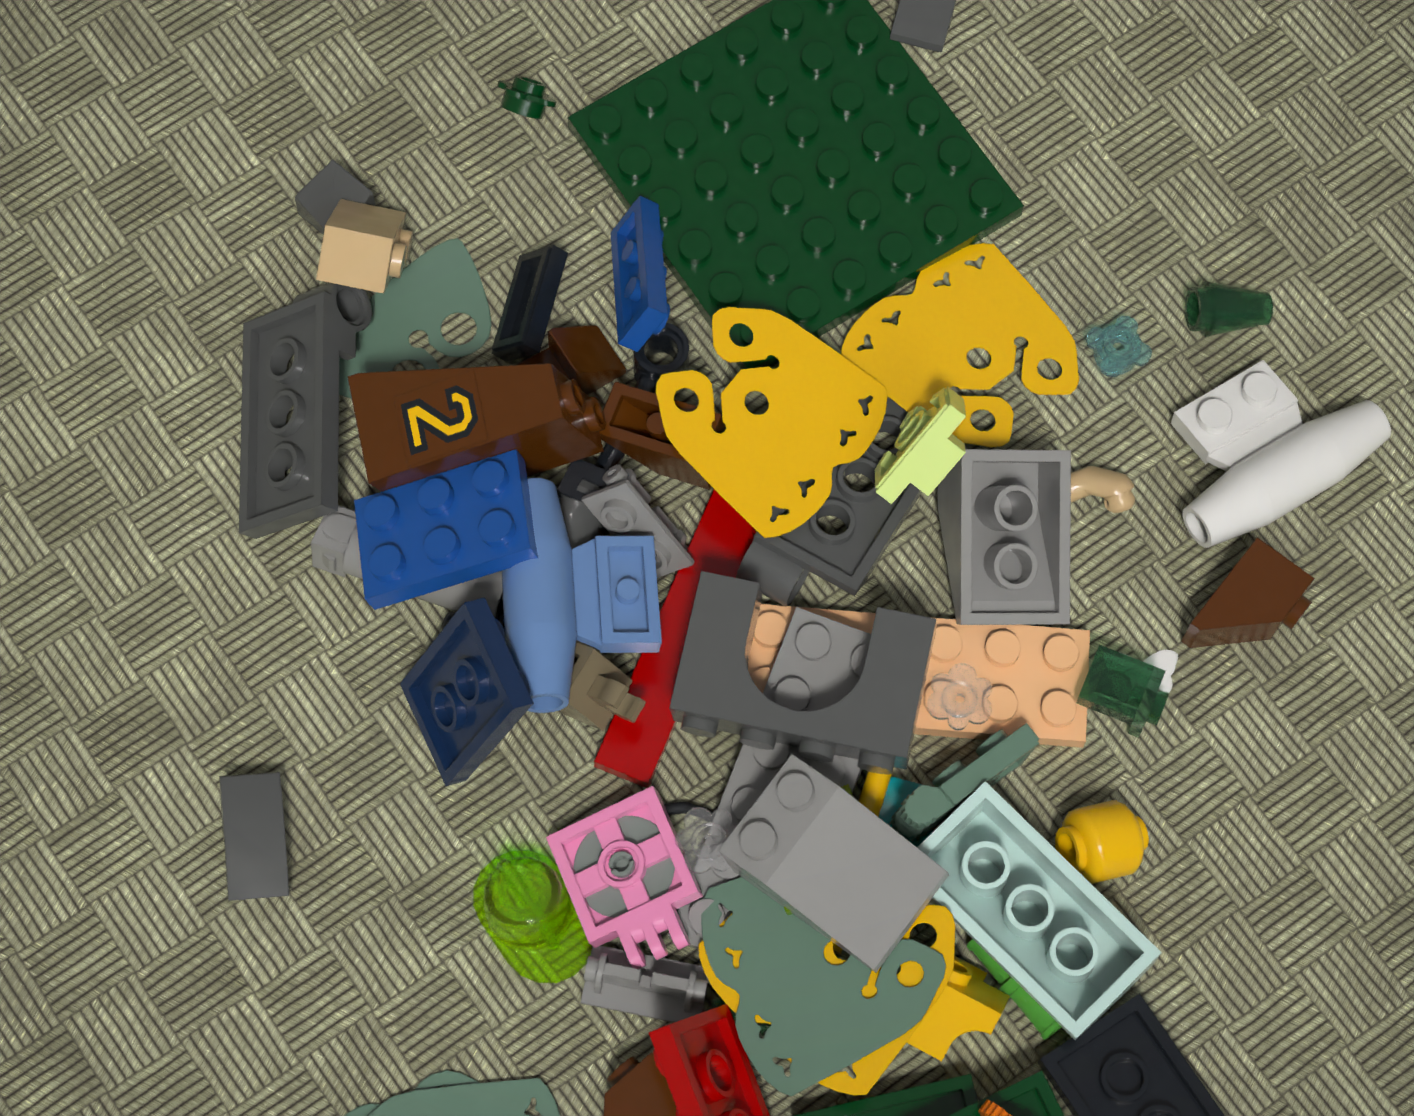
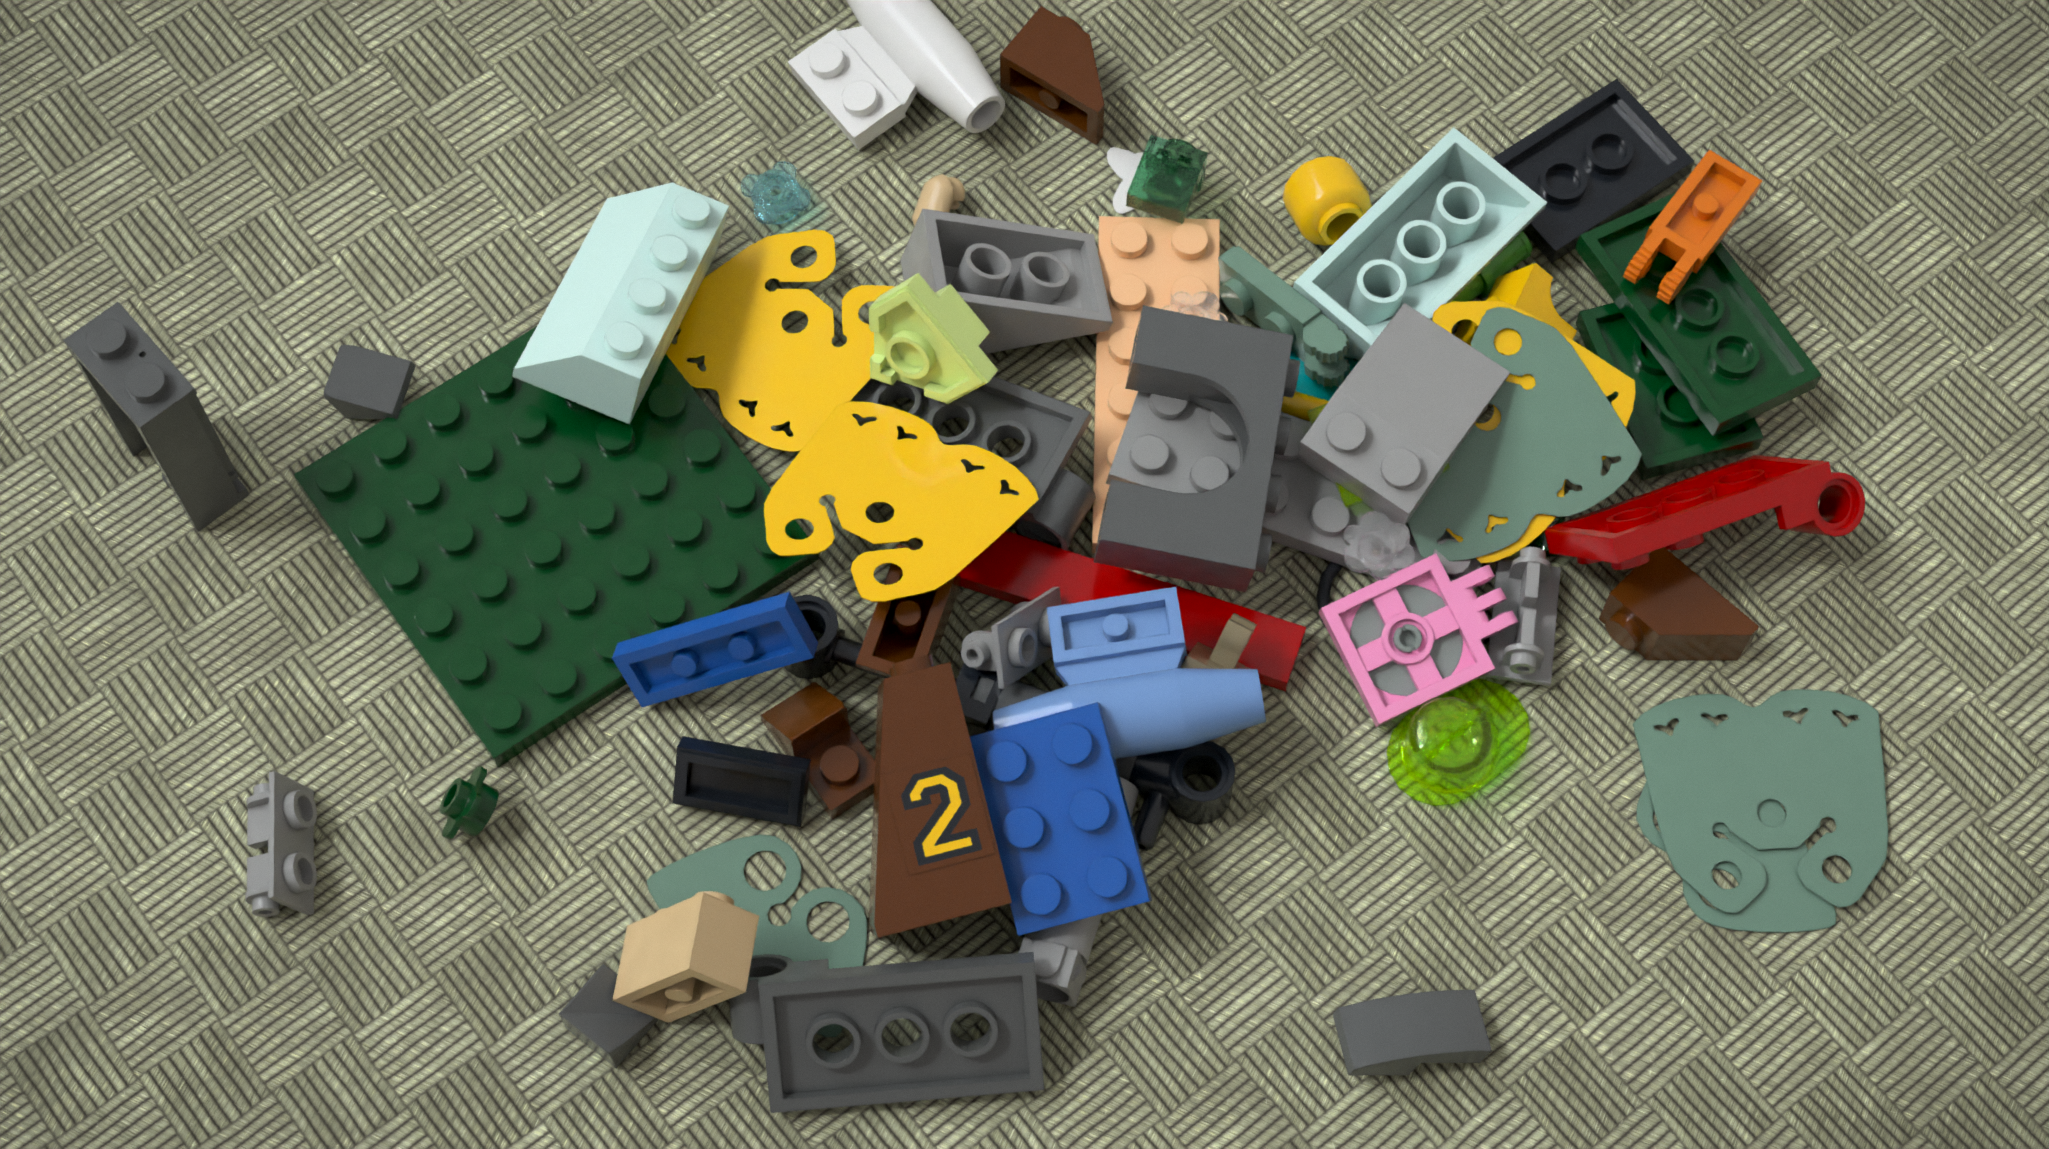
camera: 90 degrees left, 5 degrees down
dark blue plate [400,597,534,786] -> none
clear green cone [1185,281,1273,337] -> none
none -> light aqua slope [512,182,729,424]

